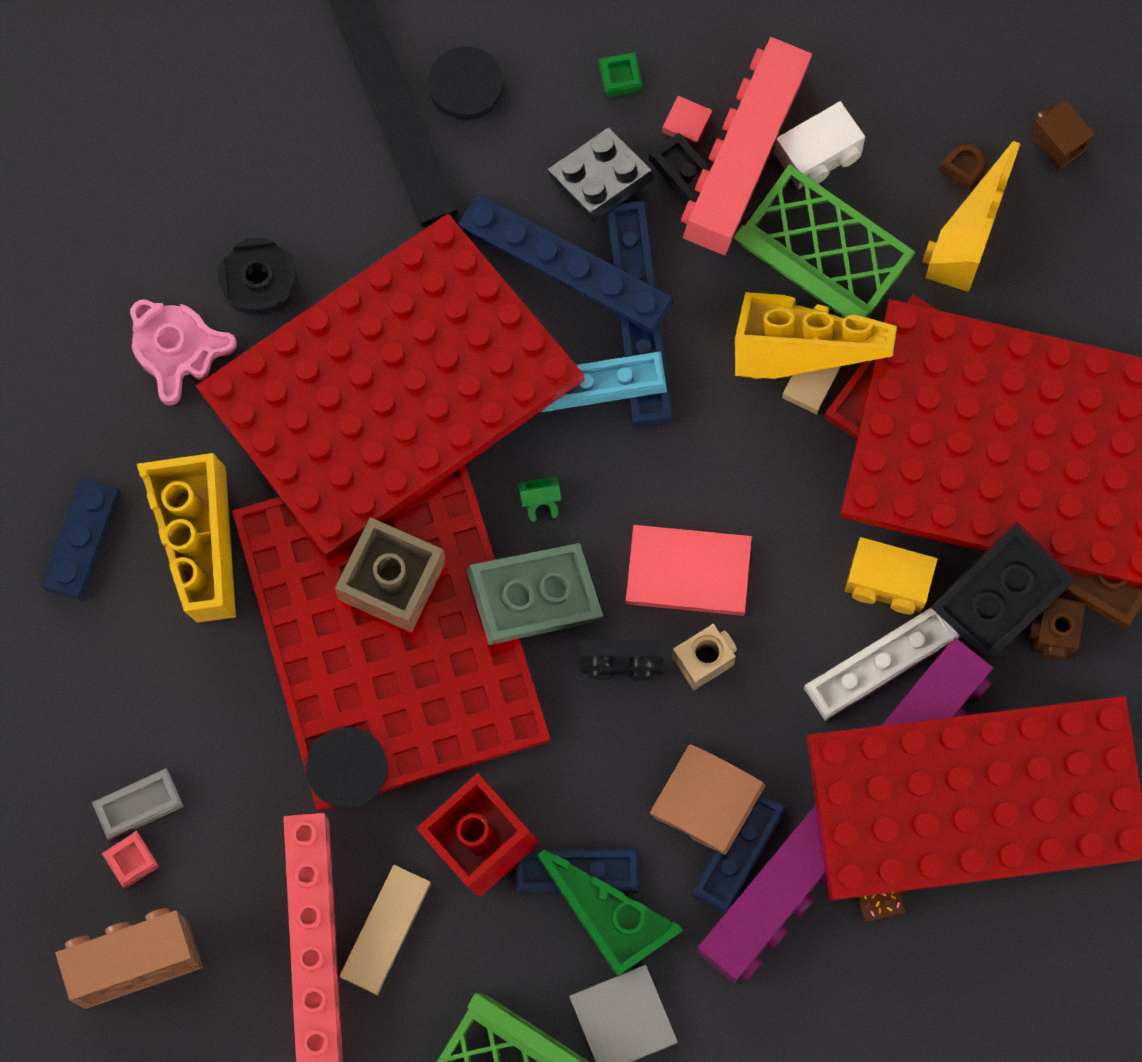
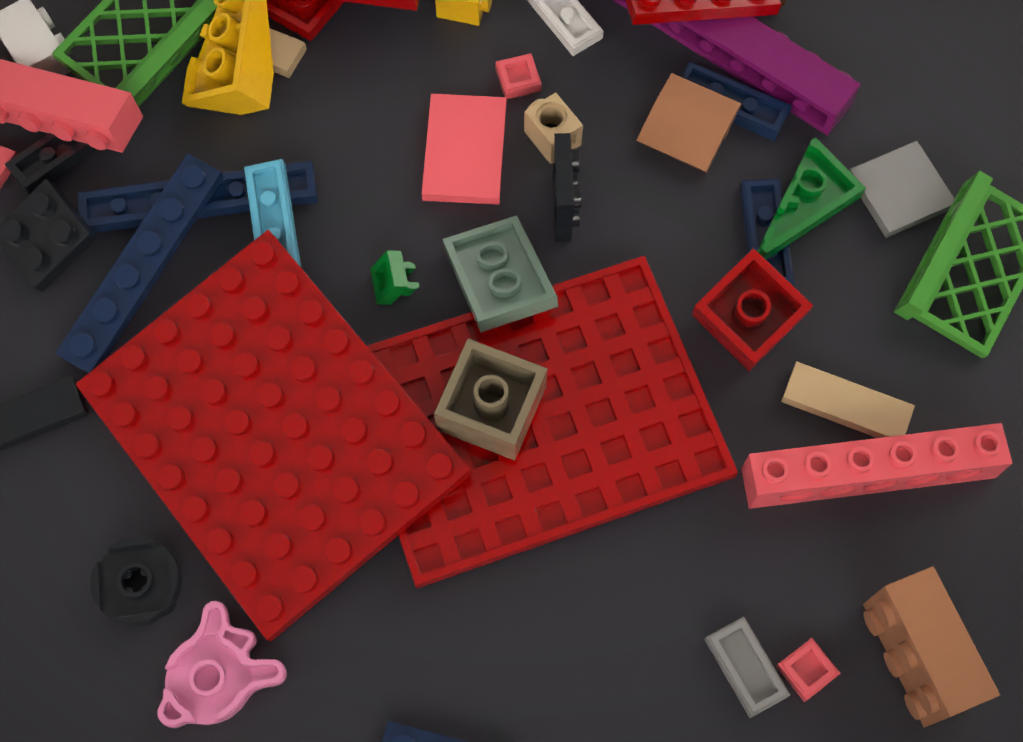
camera: 95 degrees left, 5 degrees down
yellow wedge [137,453,236,623] -> none
black piece [306,727,387,808] -> none
none -> coral tile [495,53,542,99]

